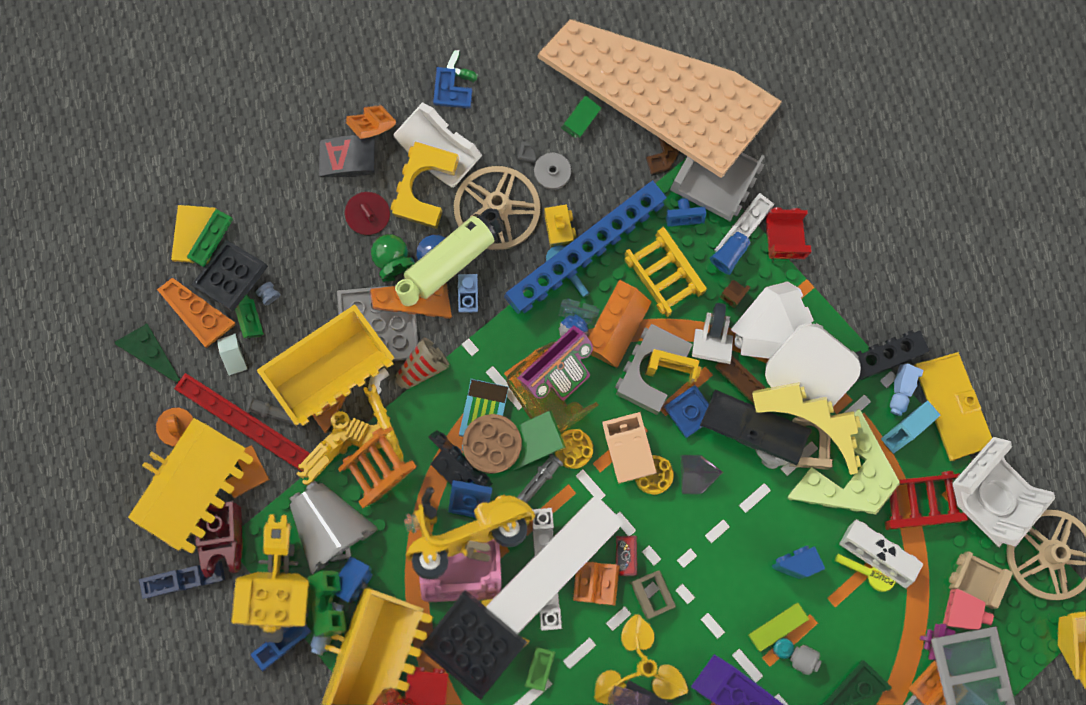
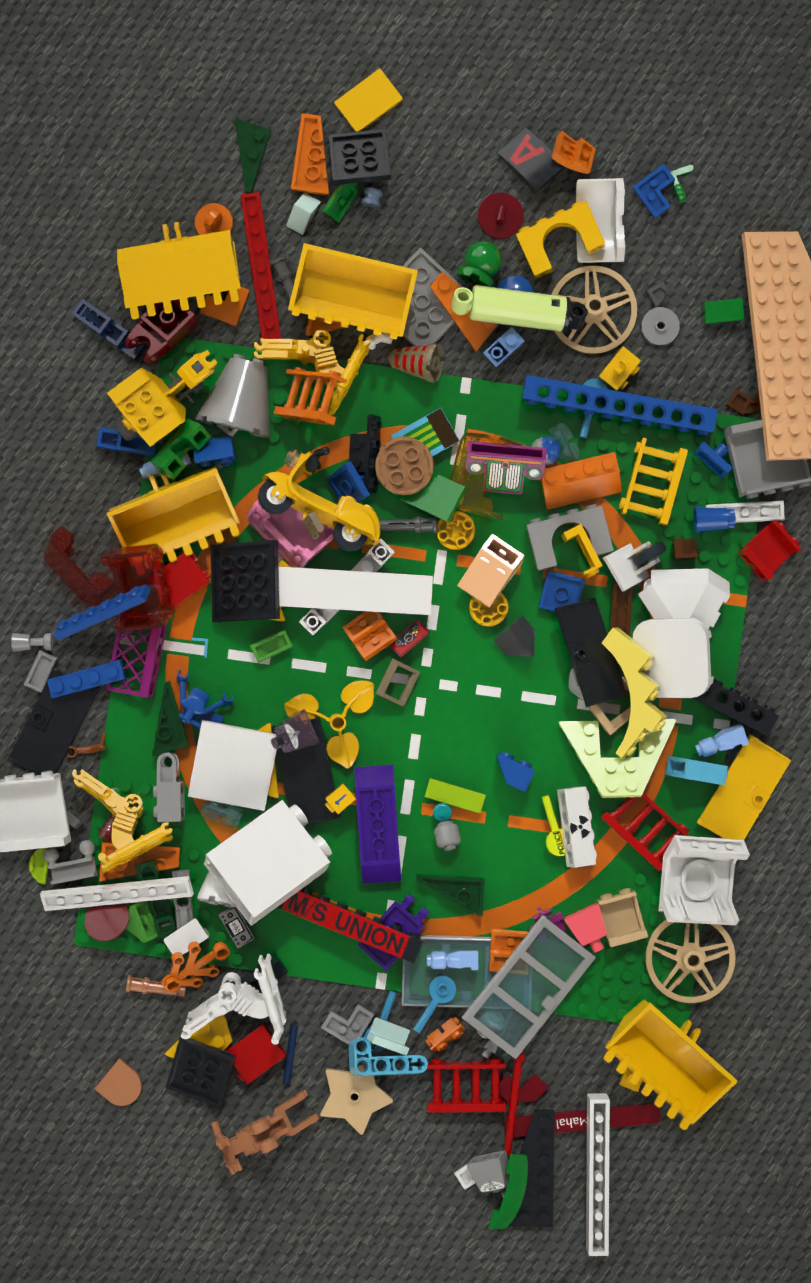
camera: 60 degrees right, 10 degrees up
green tile [187,209,233,267] -> none

